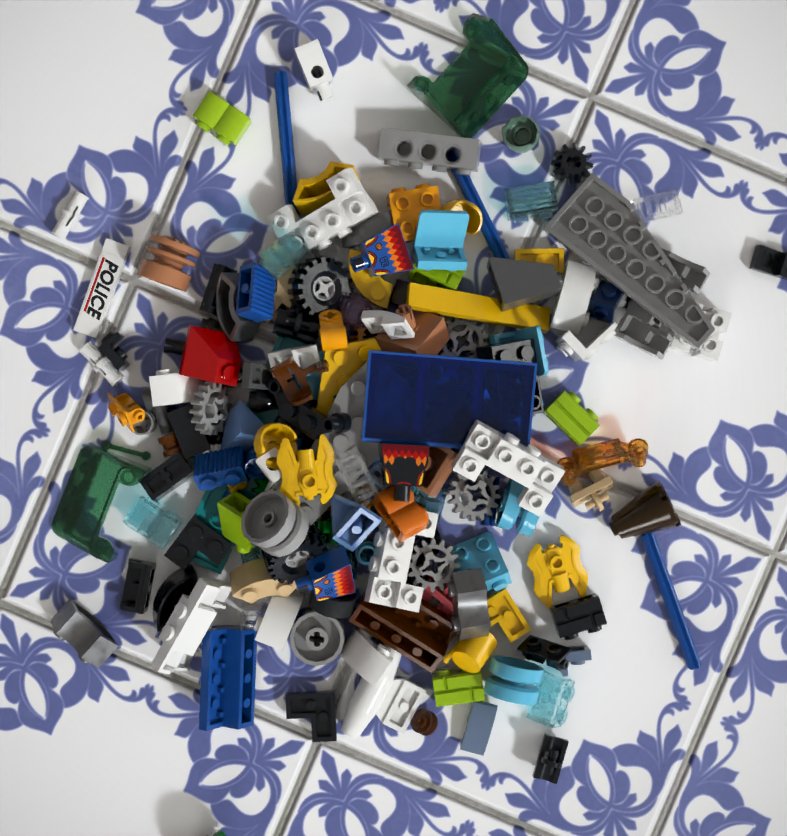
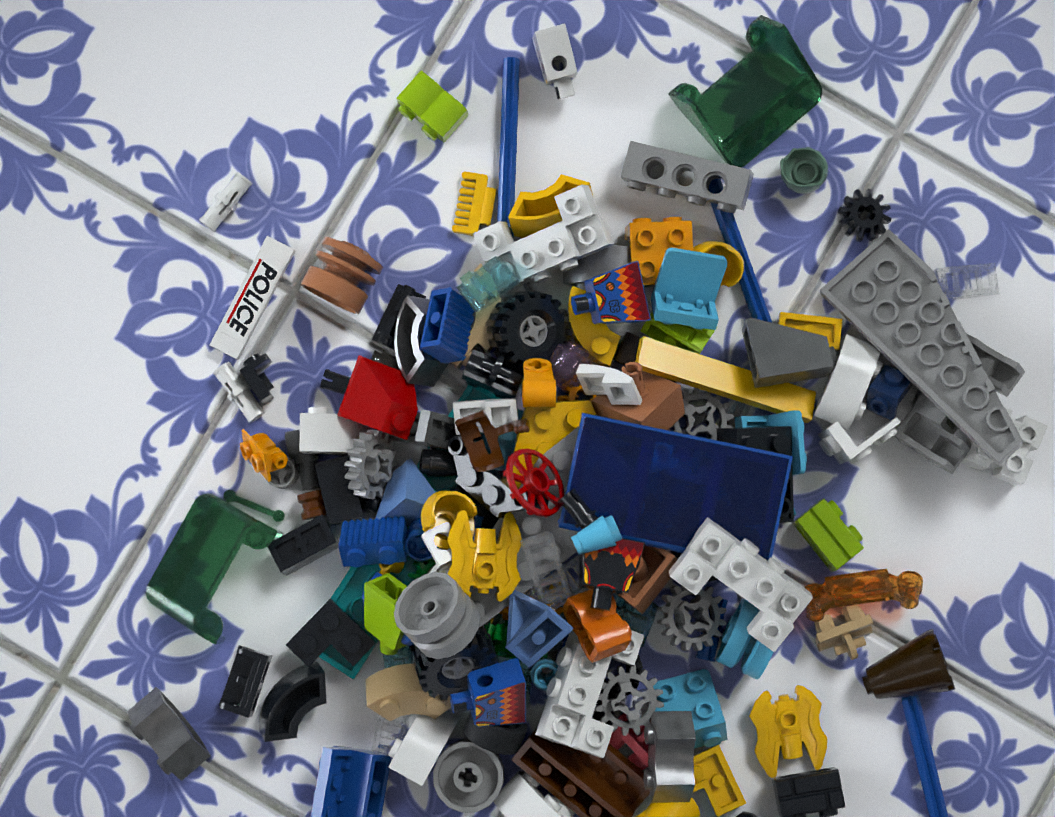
camera: 15 degrees right, 5 degrees down
clear light blue brick [122,495,182,550] -> none
white bracket [151,577,231,675] -> none
clear light blue brick [503,181,558,224] -> none
none -> yellow piece [452,171,497,236]
none -> red wheel [503,448,564,518]
none -> black pin [558,488,598,529]
none -> medium azure cone [571,515,623,555]

